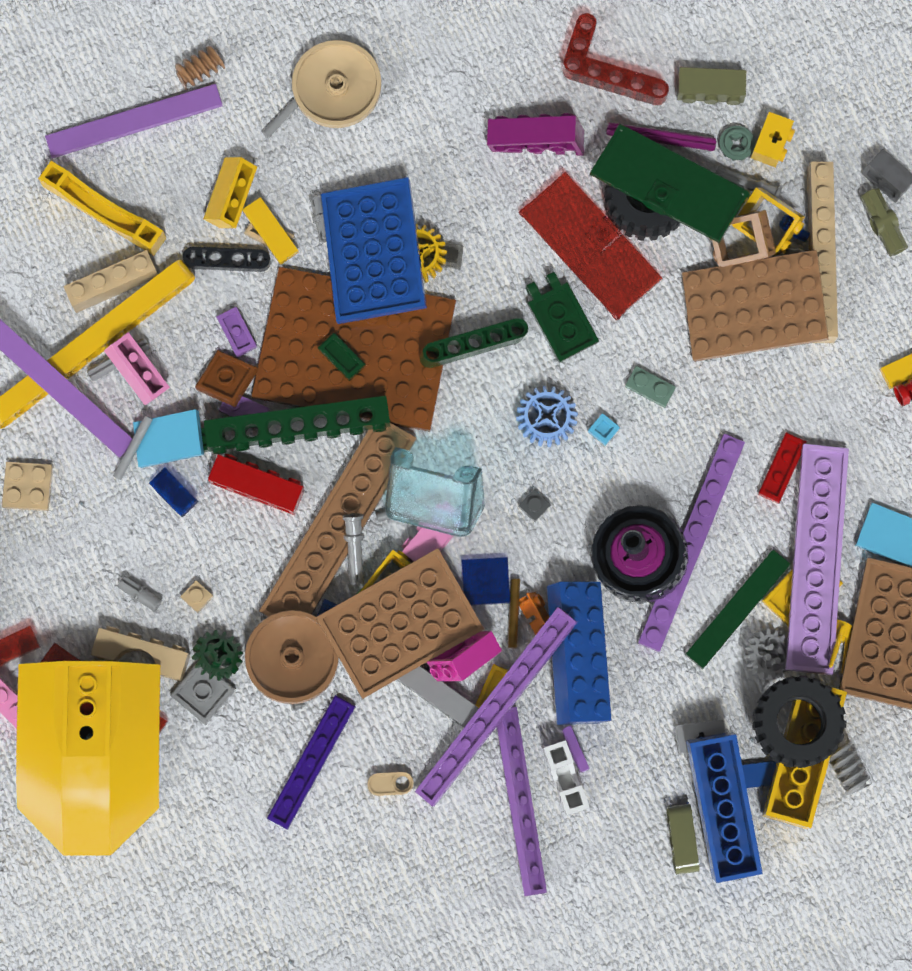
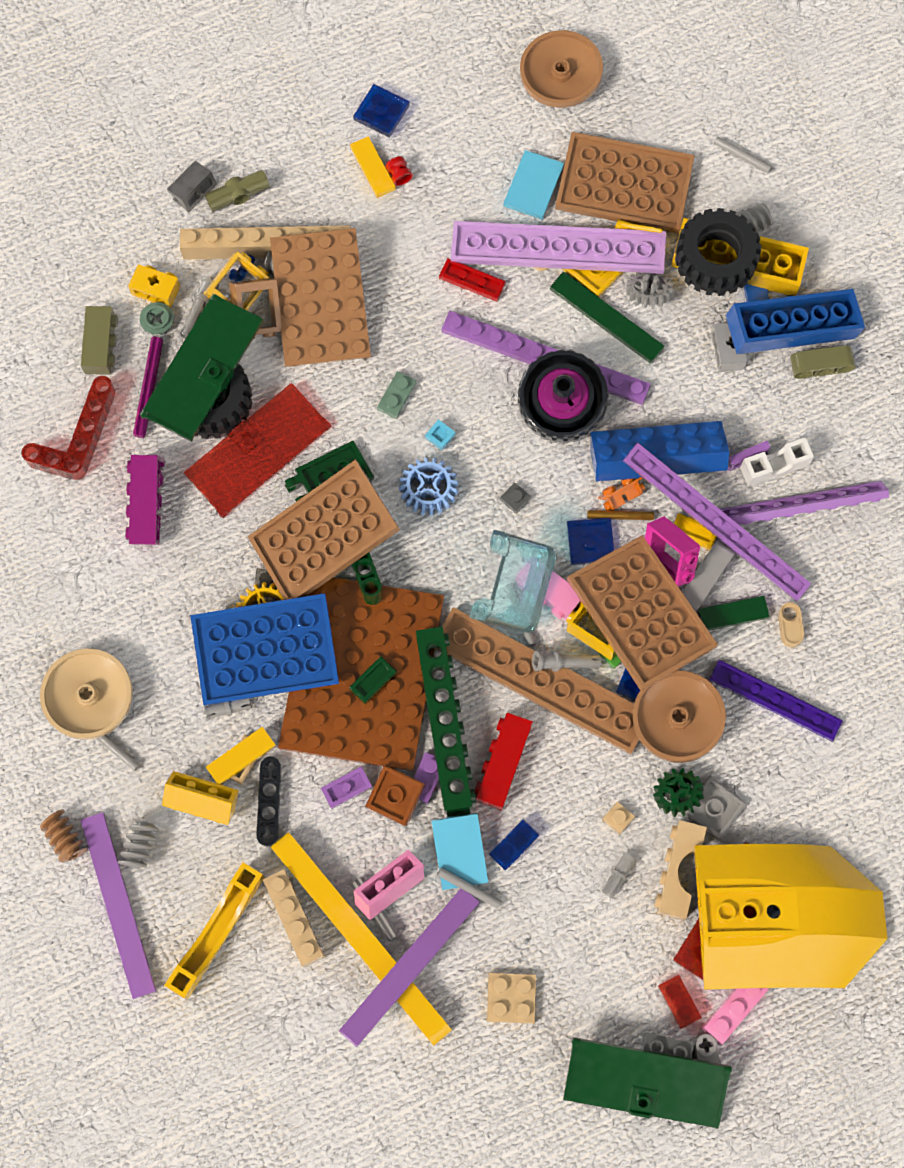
camera: 90 degrees left, 5 degrees down
none -> light grey piece [117,818,159,869]
none -> medium nougat plate [248,460,401,600]
none -> dark green tile [698,596,770,631]

